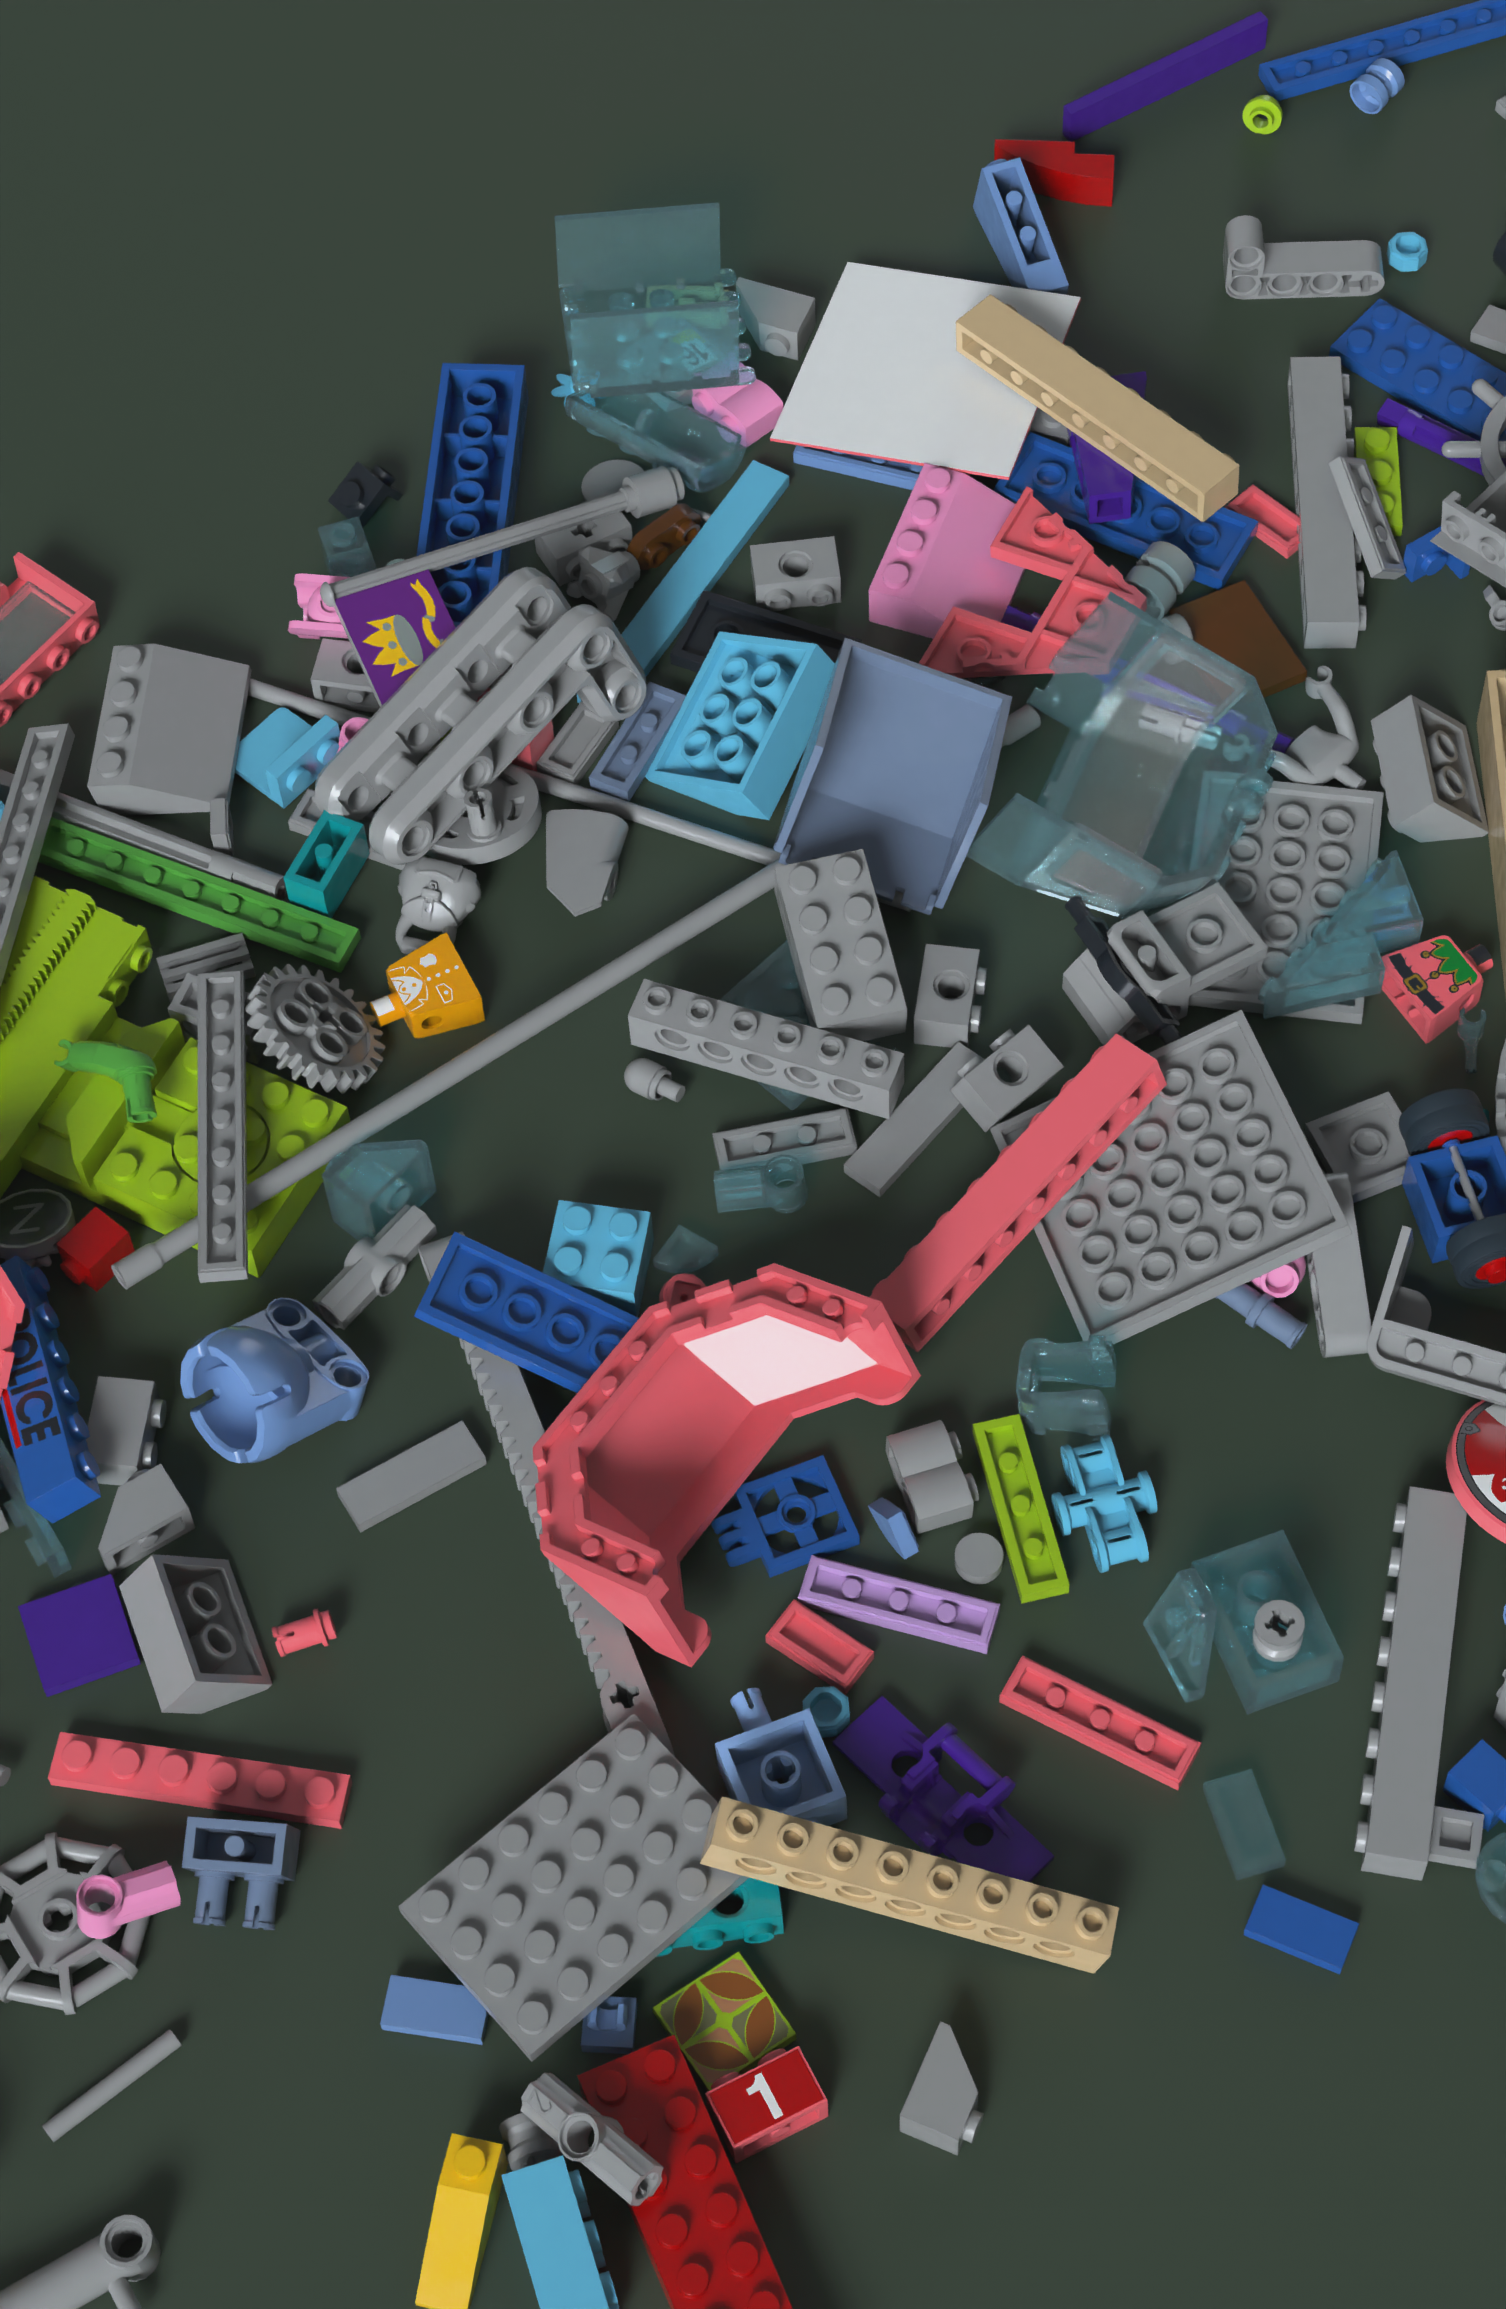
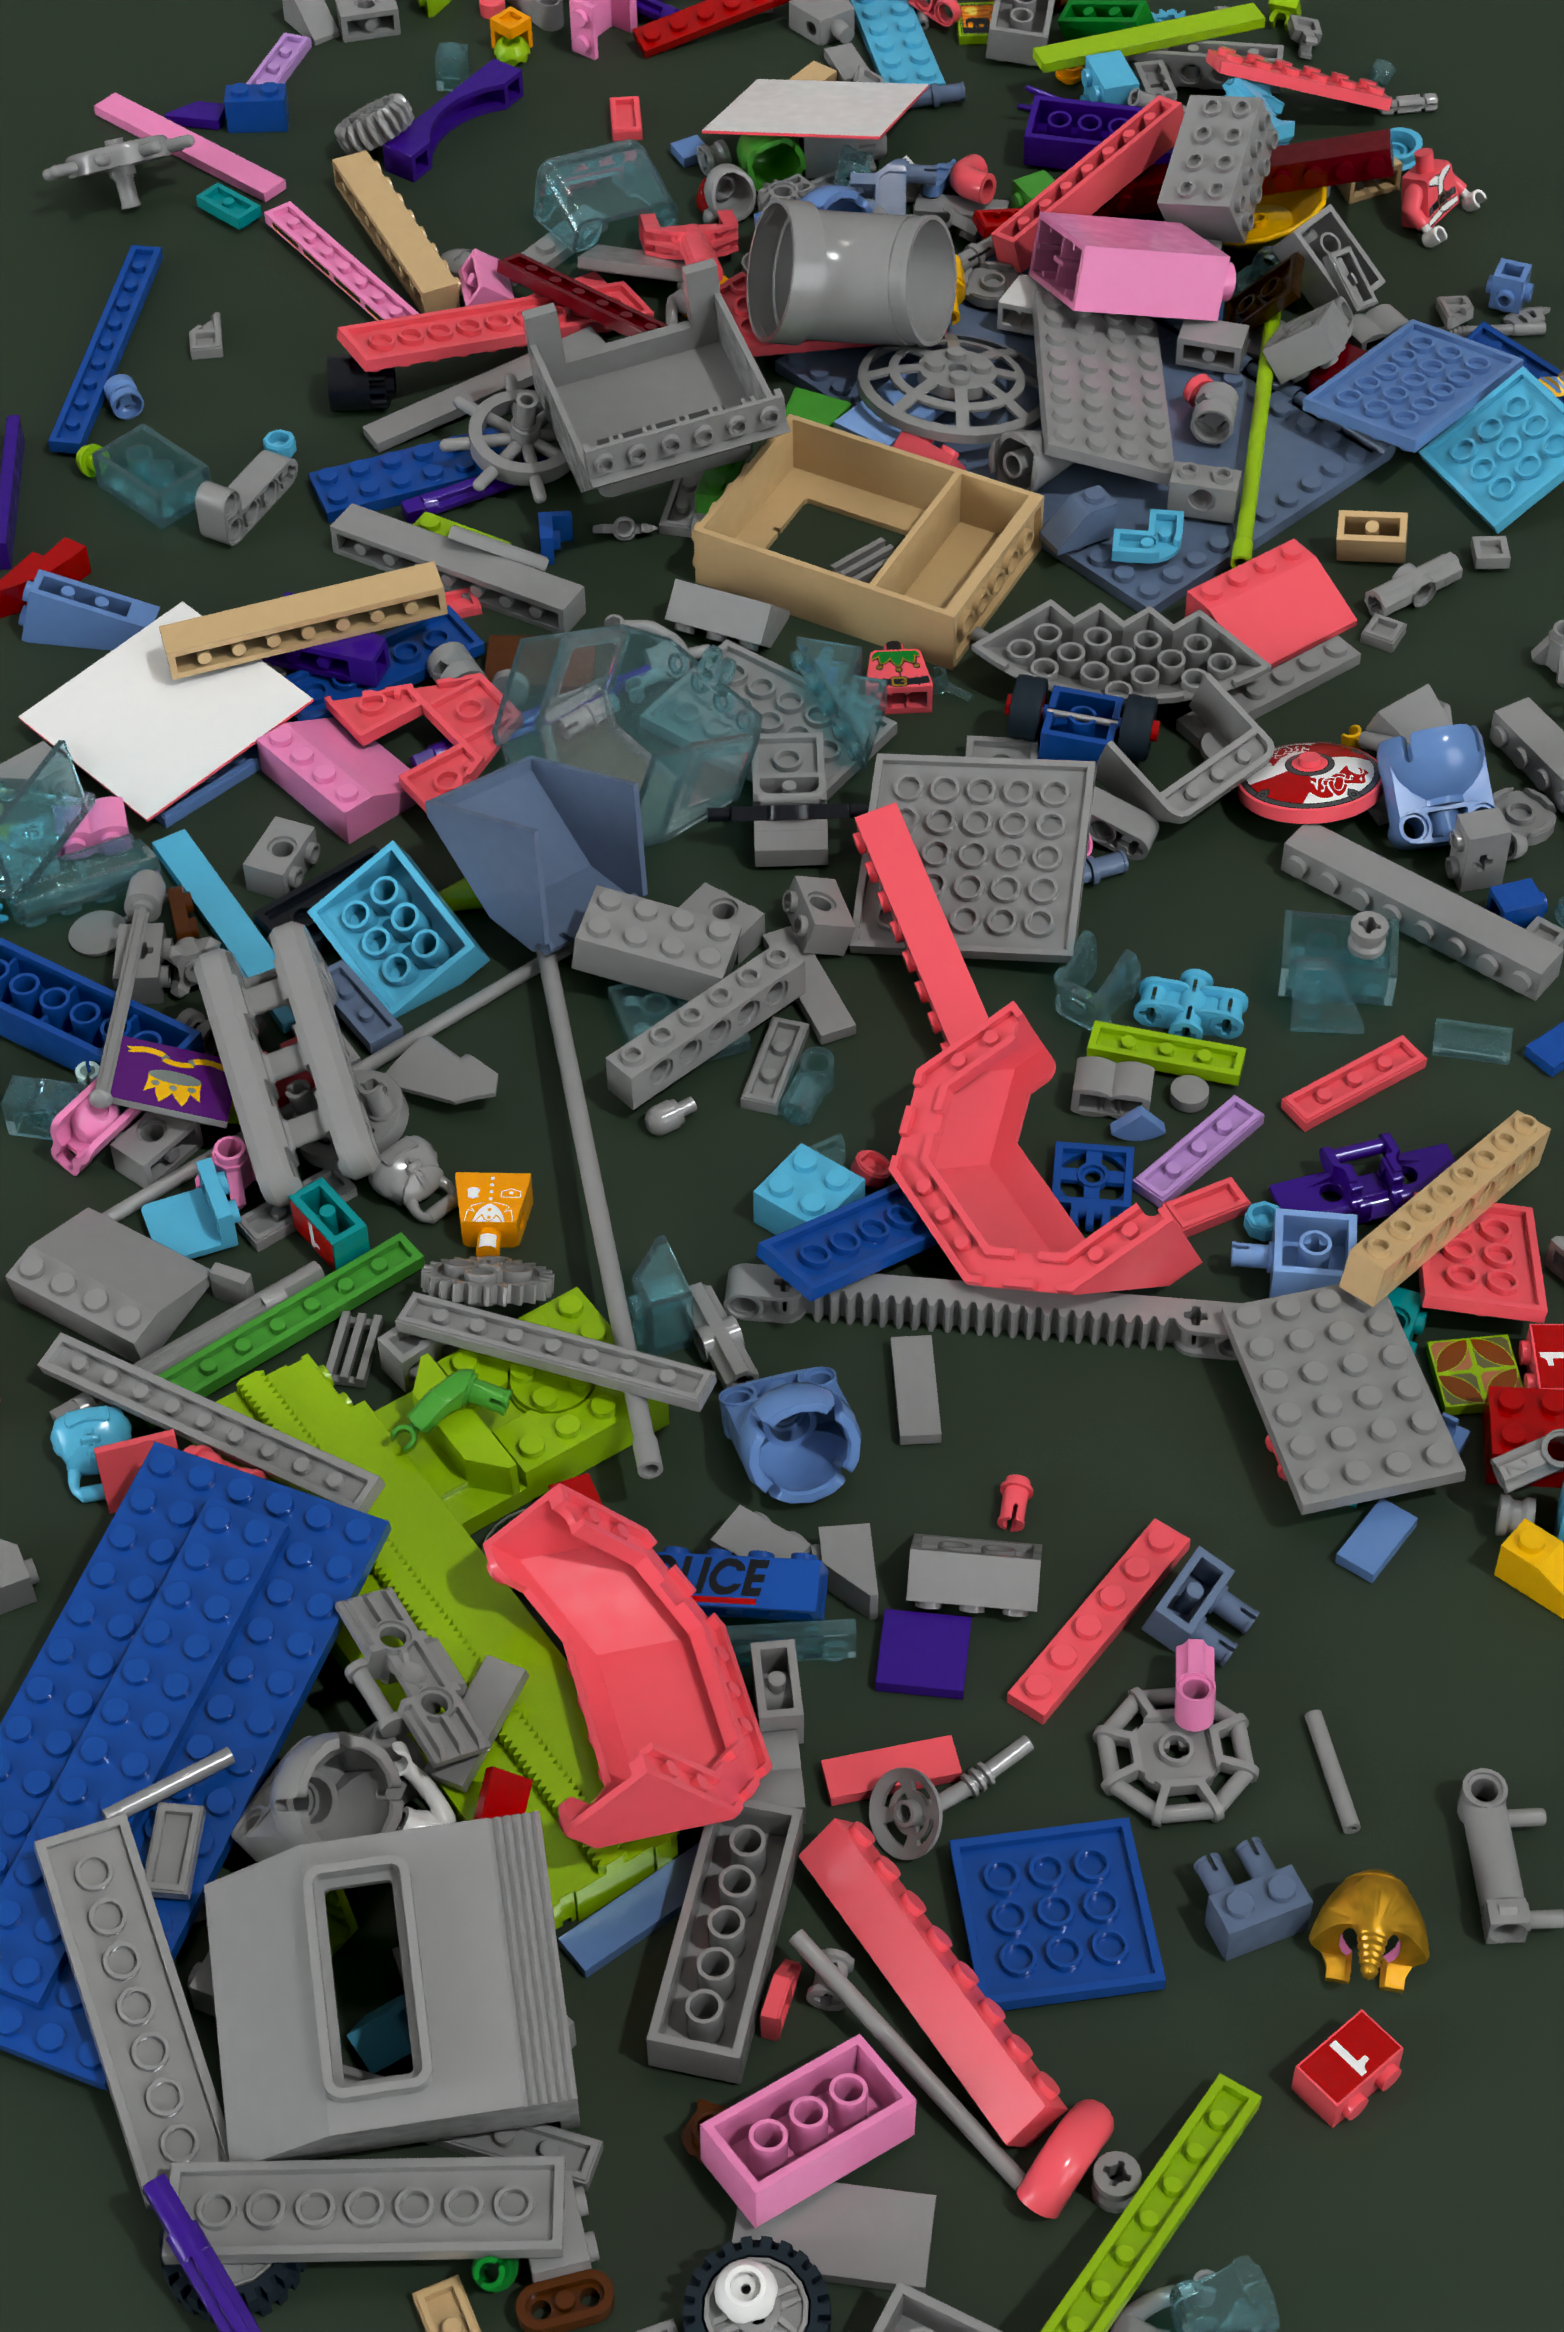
camera: 65 degrees left, 10 degrees down
none -> clear light blue brick [92,423,211,529]
none -> coral plate [1413,1192,1548,1324]

